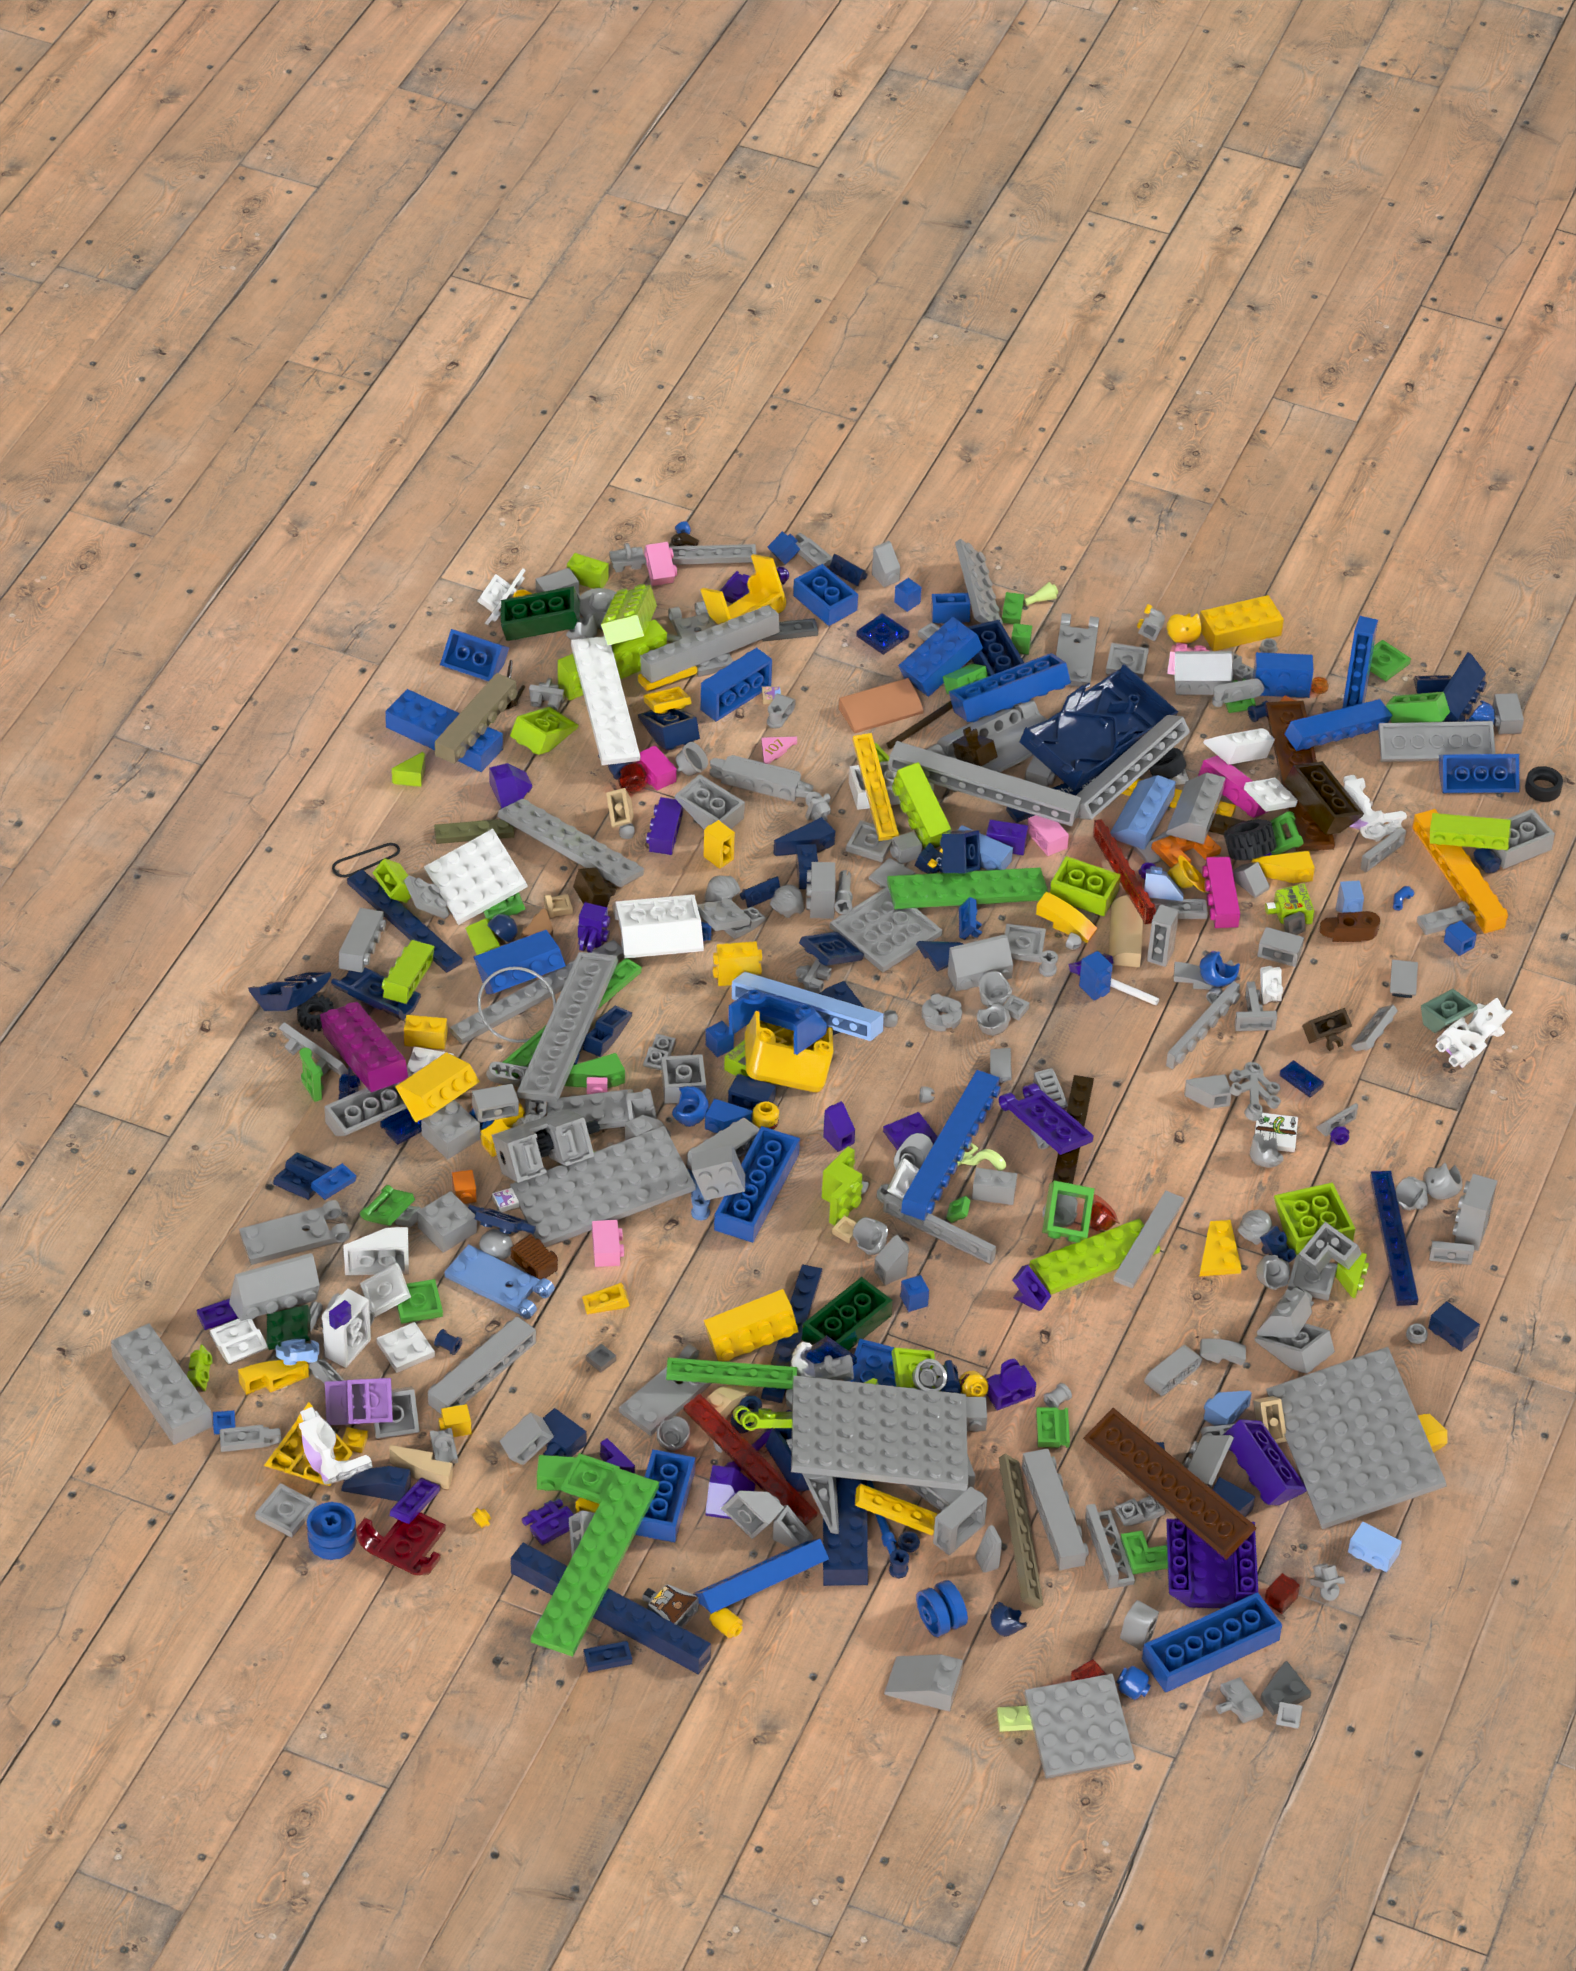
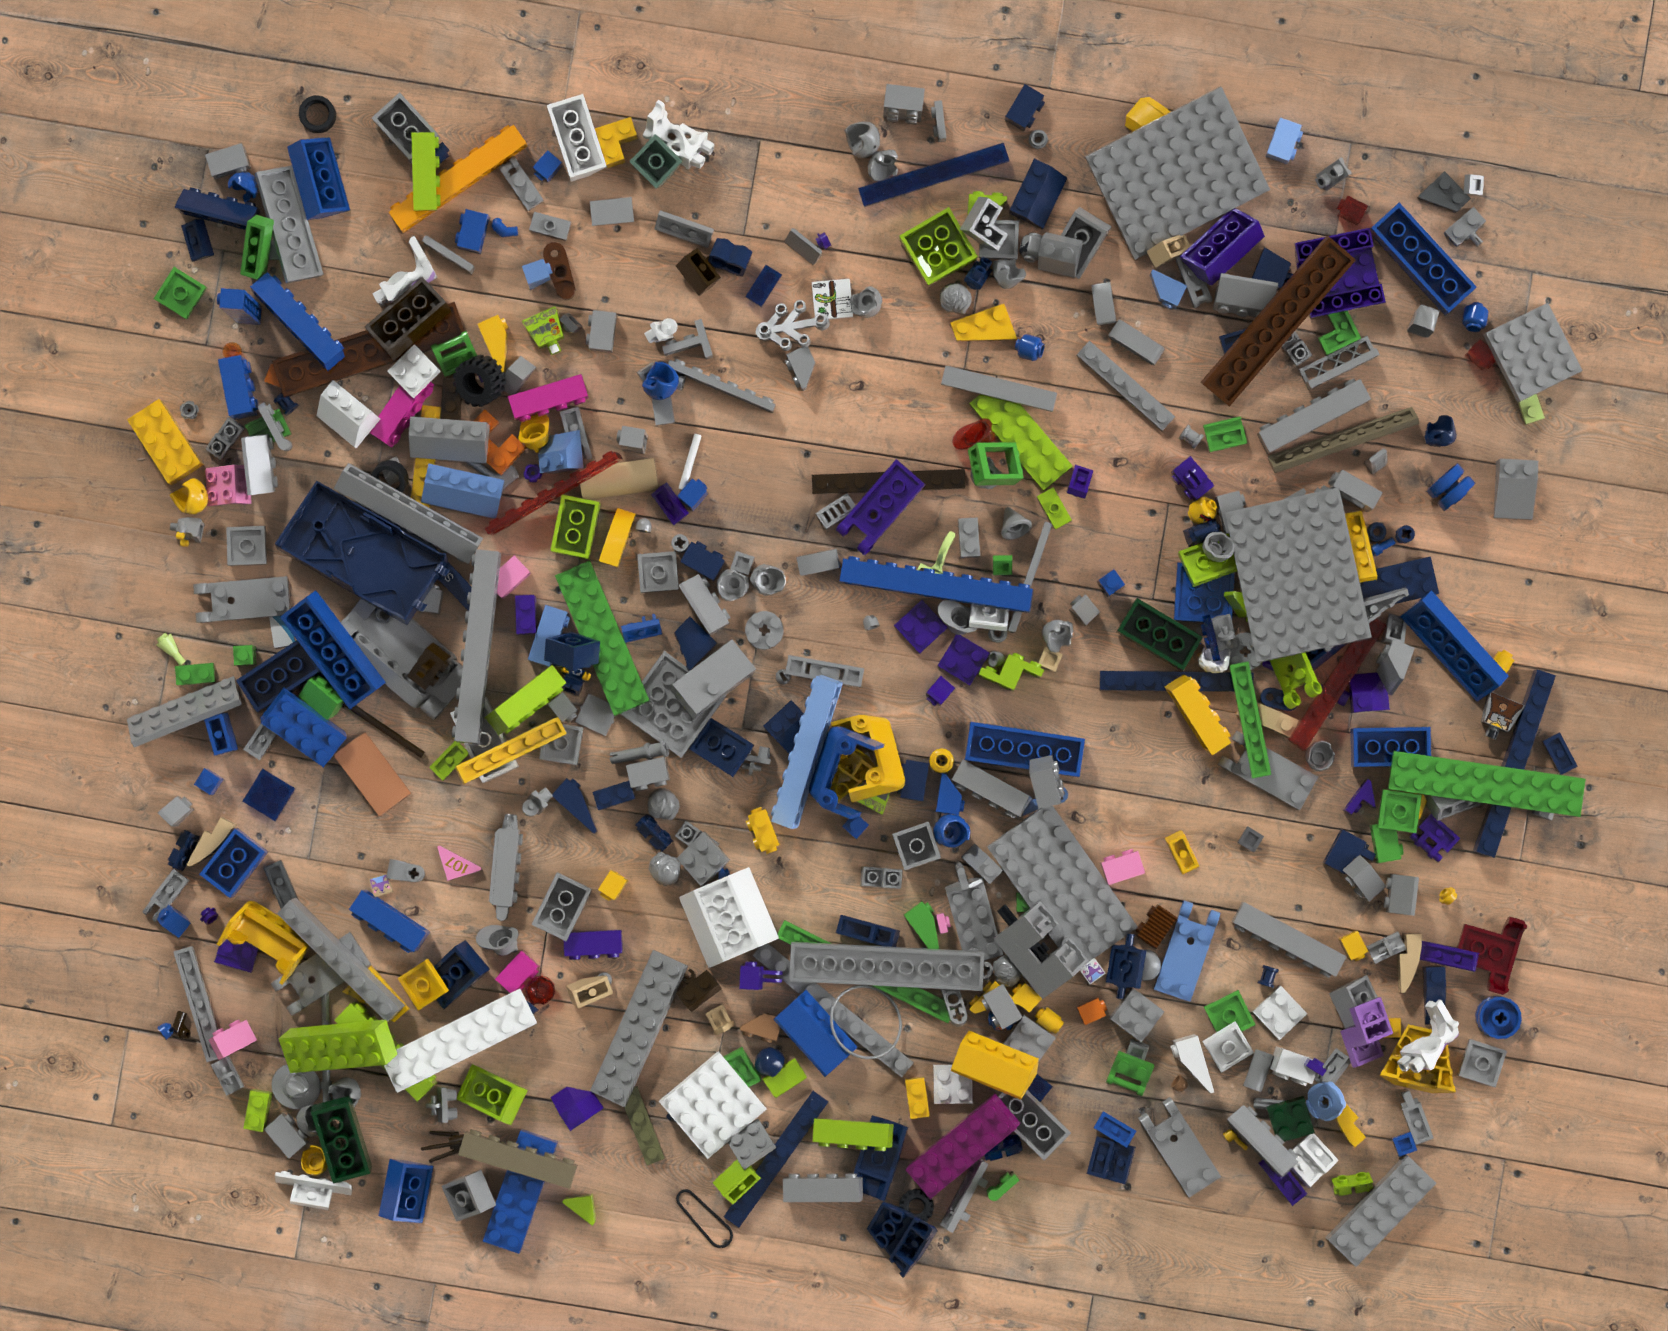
camera: 100 degrees left, 40 degrees up
none -> tan slope [187,817,237,867]
none -> light grey brick [442,1170,496,1222]
none -> blue brick [455,209,490,254]
none -> light grey plate [529,212,571,241]
none -> white slope [547,94,607,182]
none -> yellow brick [594,117,638,168]
none -> light grey brick [670,640,756,719]
none -> dark blue brick [680,541,725,581]
none -> dark blue brick [708,238,752,277]
none -> light grey hinge [785,655,864,688]
none -> dark purple plate [937,635,990,686]
none -> light grey hat [1001,507,1032,540]
none -> dark blue slope [1009,158,1067,230]
none -> blue head [1015,334,1045,361]
none -> yellow brick [1035,1007,1064,1034]
none -> lime plate [1037,487,1072,530]
none -> light grey plate [1076,341,1175,431]
none -> light grey slope [1384,874,1419,916]

